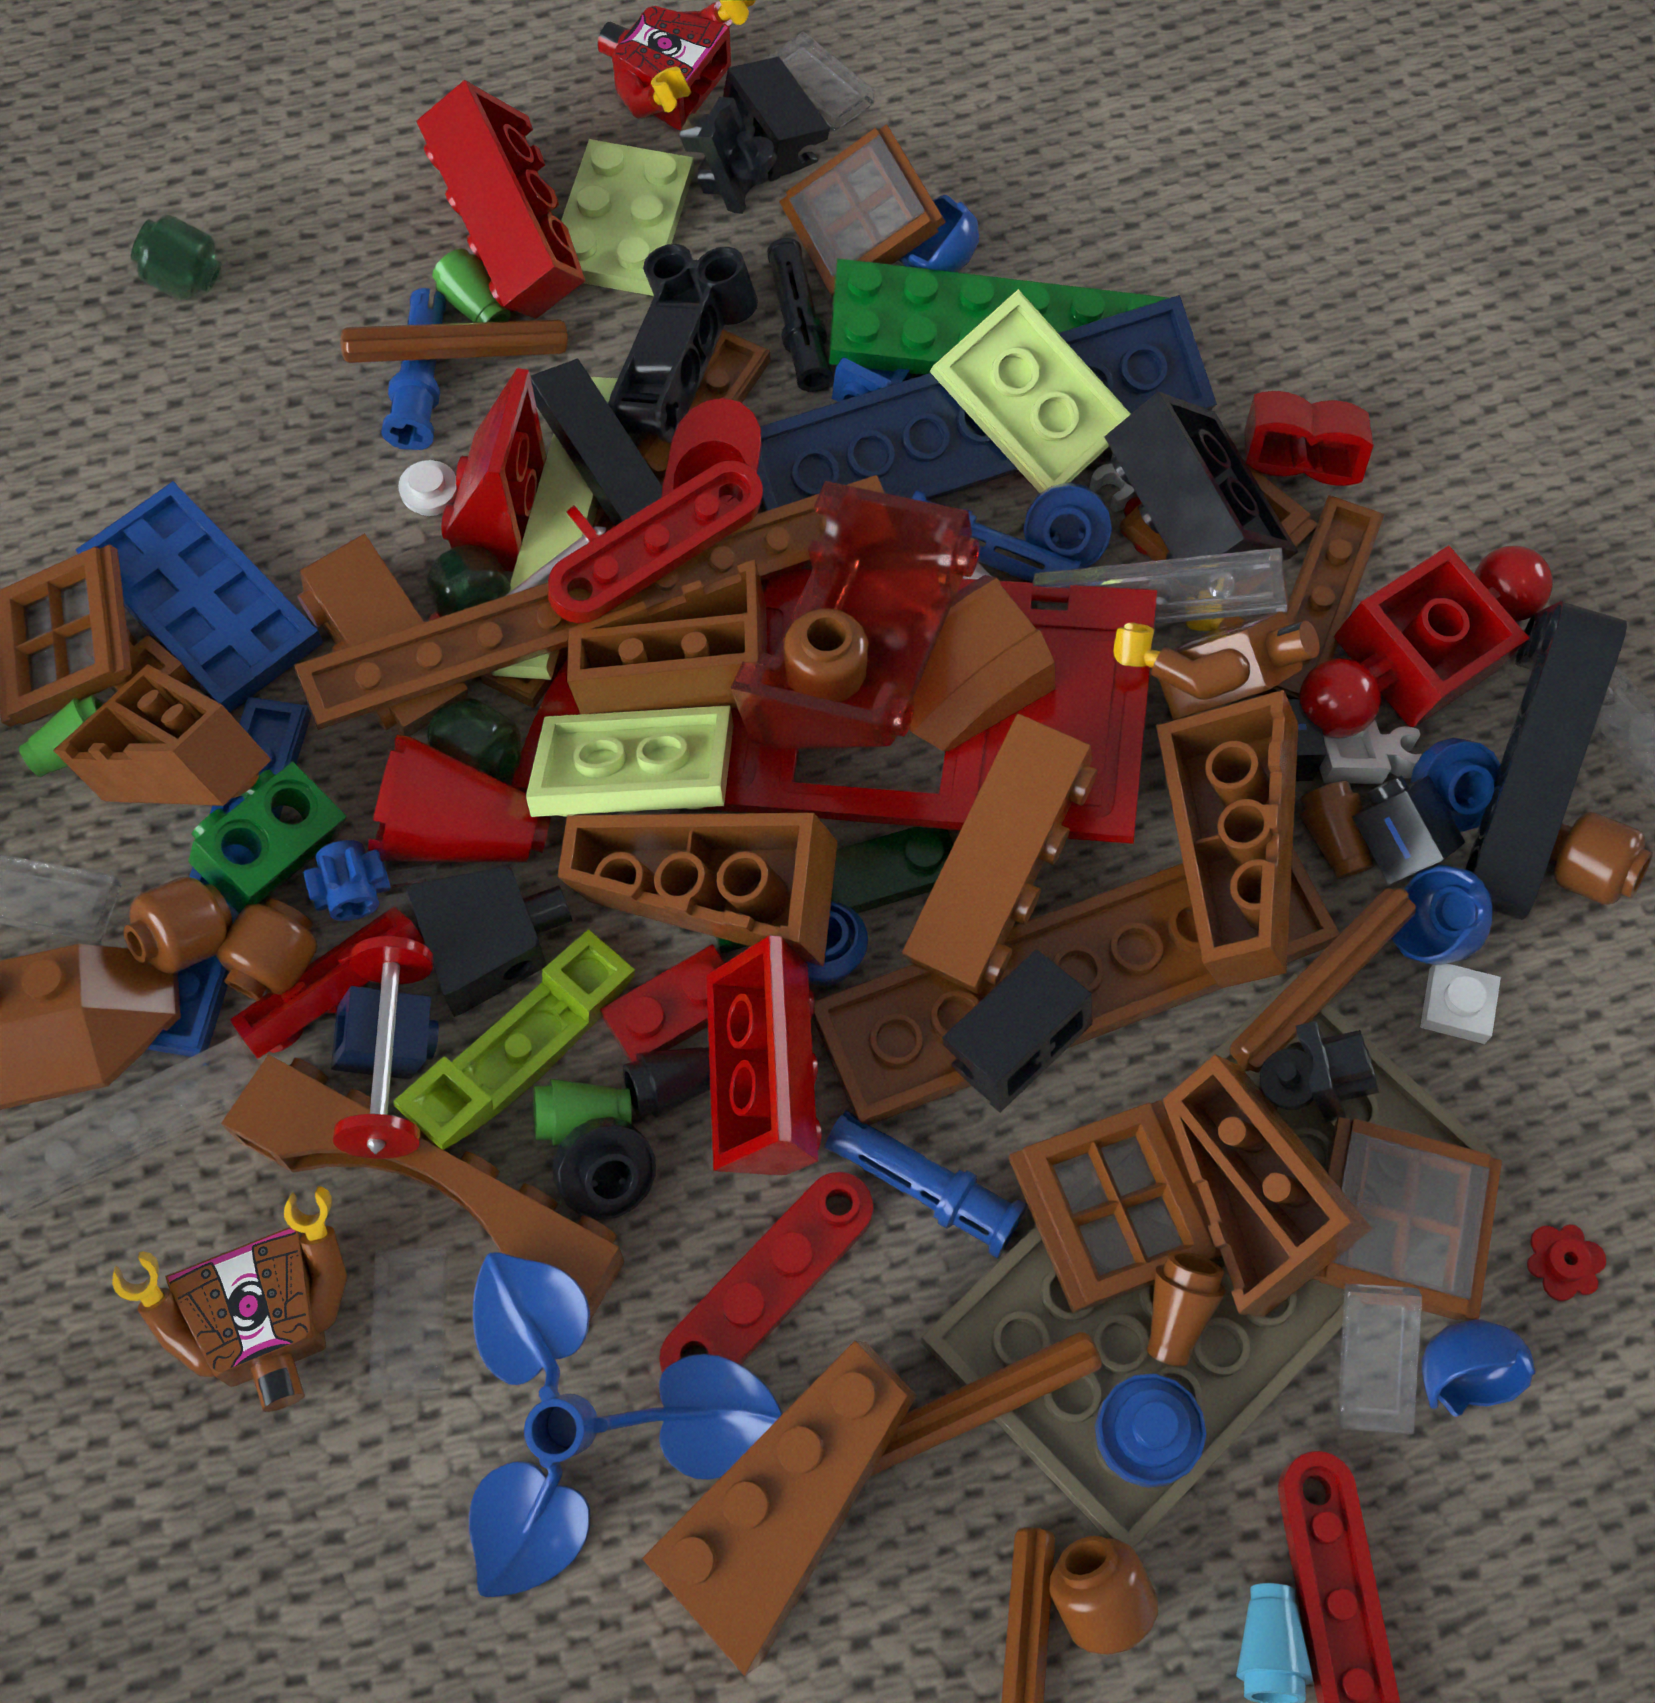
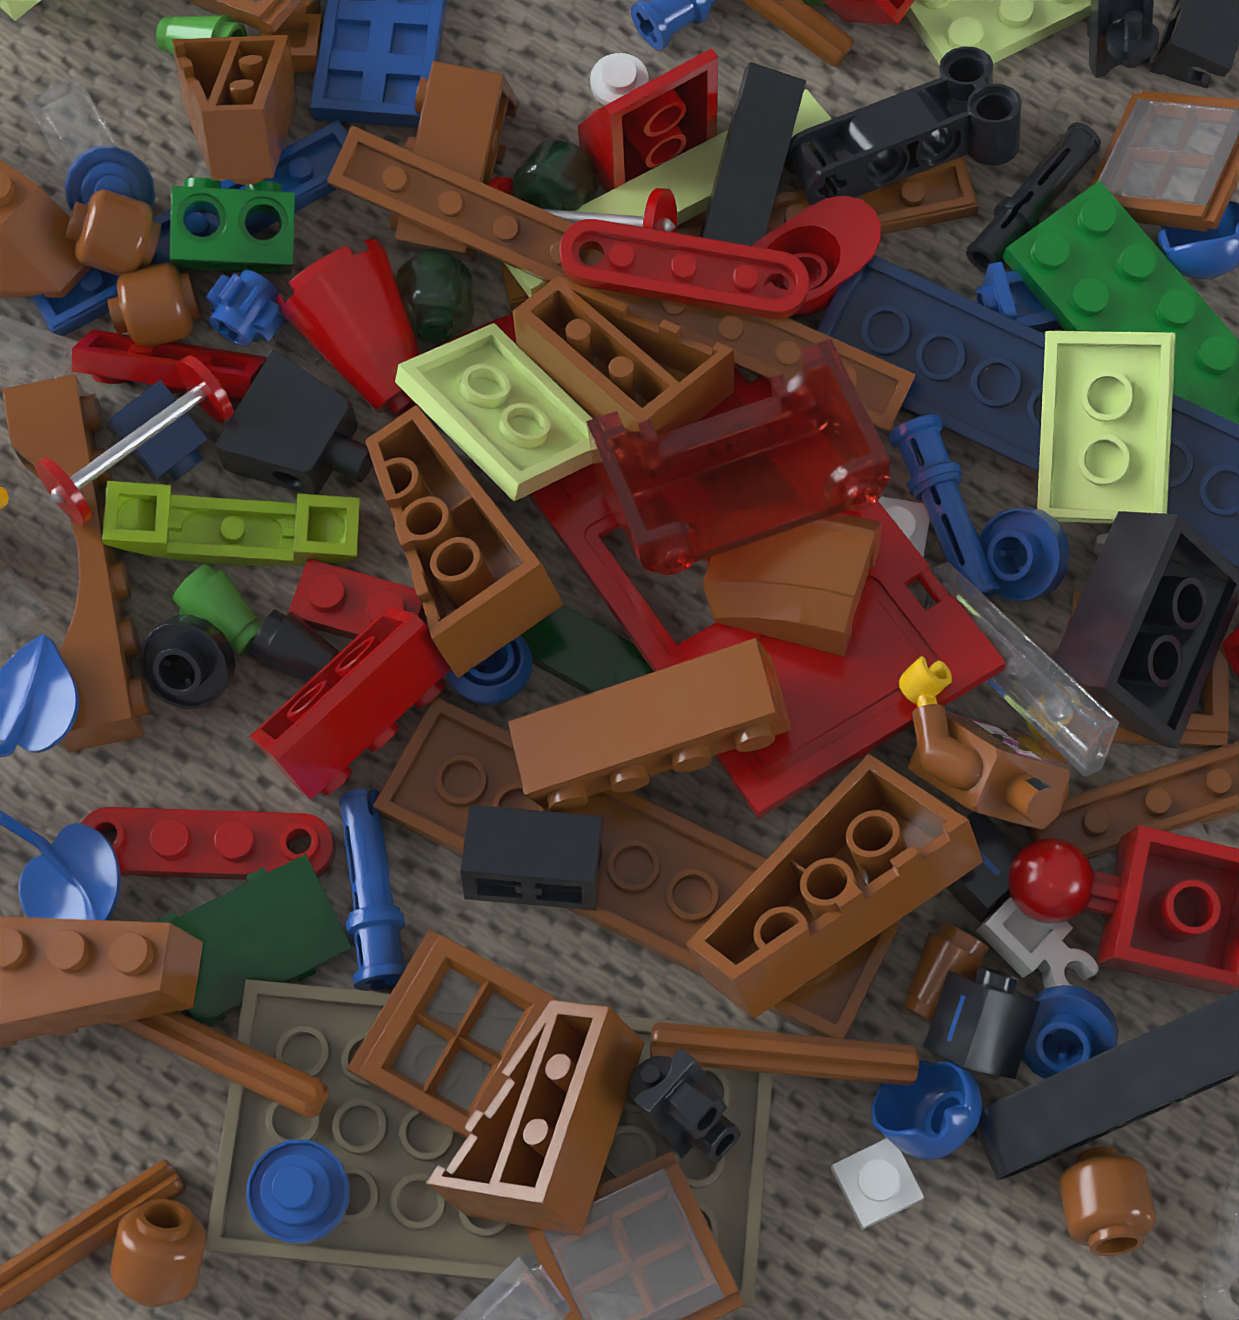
camera: 55 degrees right, 5 degrees up
dark orange head [784,608,868,705] -> none
dark orange cone [1146,1251,1226,1366] -> none
none -> blue plate [64,145,155,212]
none -> dark green piece [156,854,352,1027]

